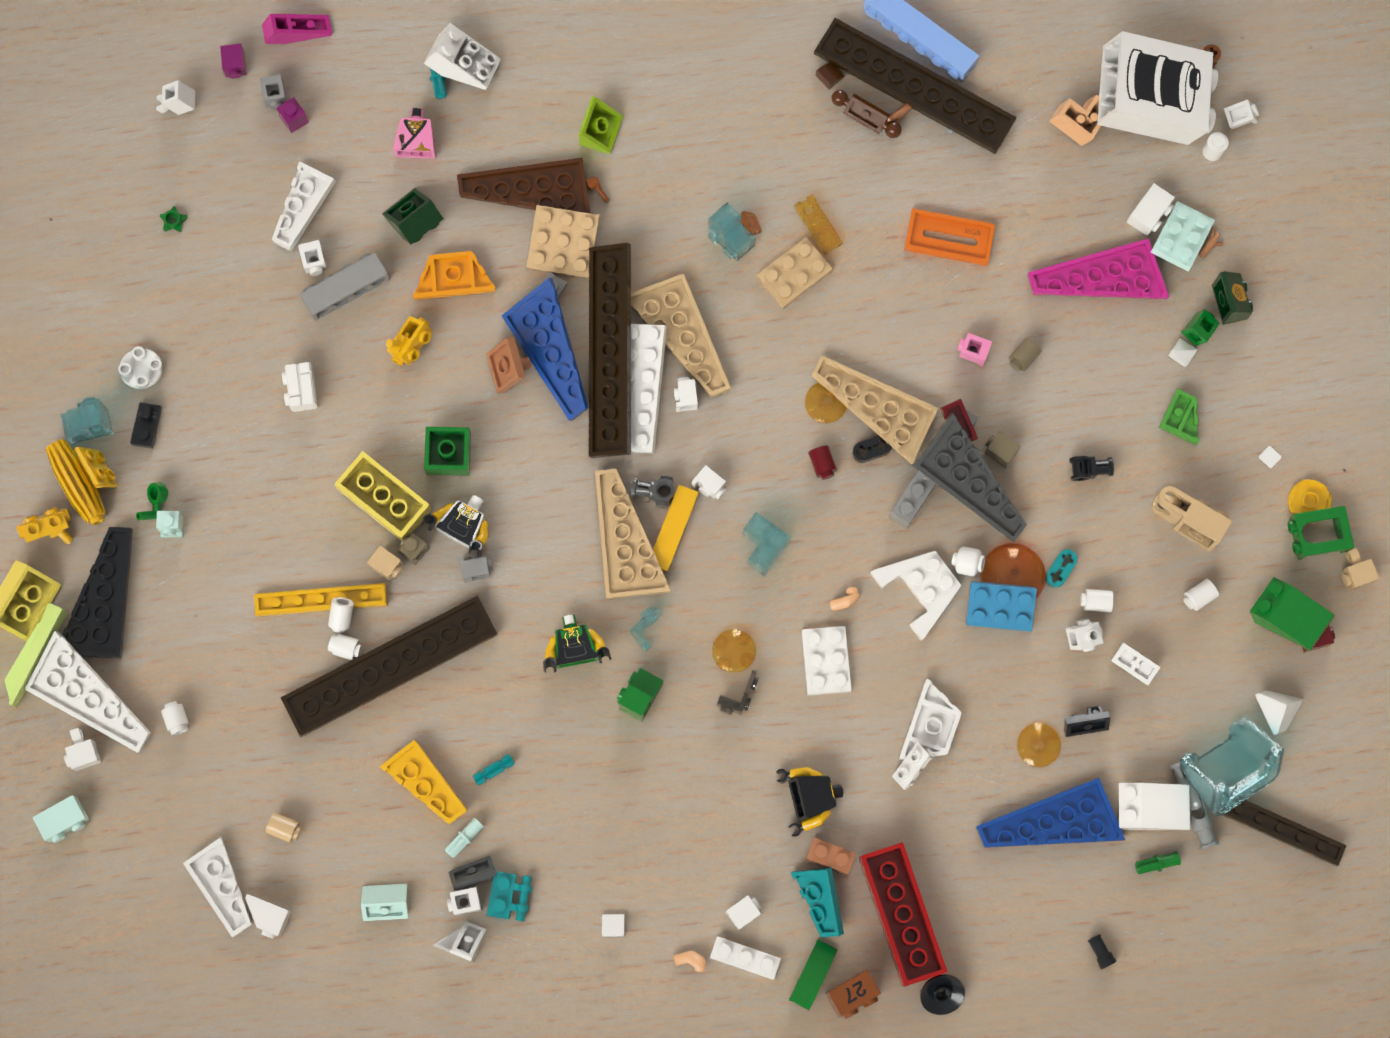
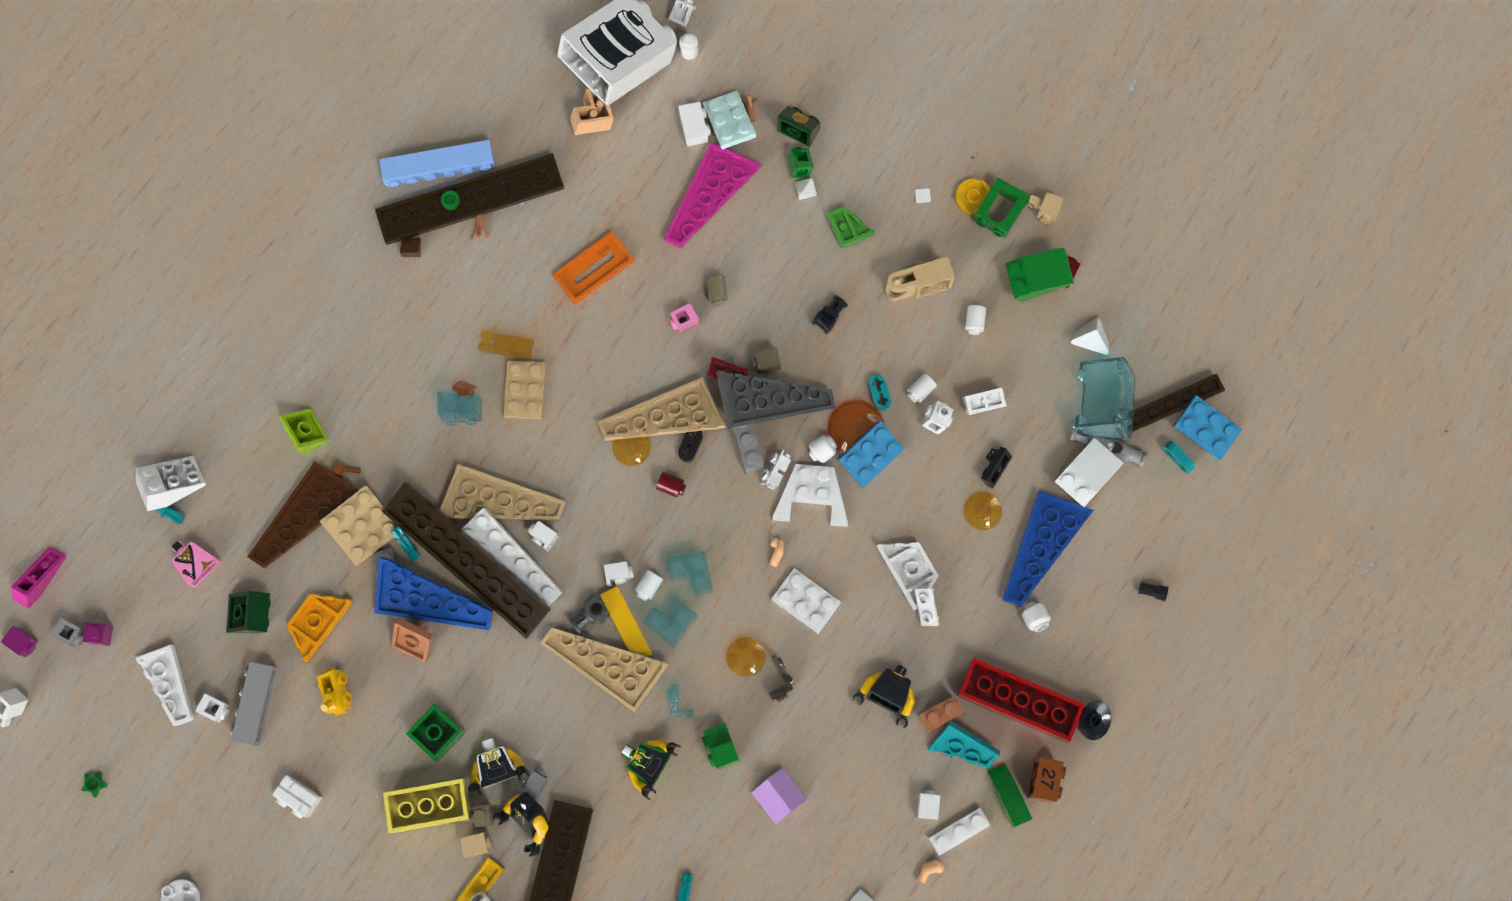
camera: 45 degrees left, 0 degrees up
reddish brown plate [831,90,902,138] -> none
green axle [1135,851,1181,874] -> none
none -> teal axle [391,526,421,561]
none -> green tile [441,190,460,210]
none -> torso [493,792,550,857]
none -> white brick [635,570,663,601]
none -> clear light blue brick [642,603,698,648]
none -> lavender slope [751,768,807,824]
none -> white hinge [760,450,791,490]
none -> white head [1022,602,1051,632]
none -> teal beam [1163,441,1195,474]
none -> dark azure plate [1173,395,1242,460]

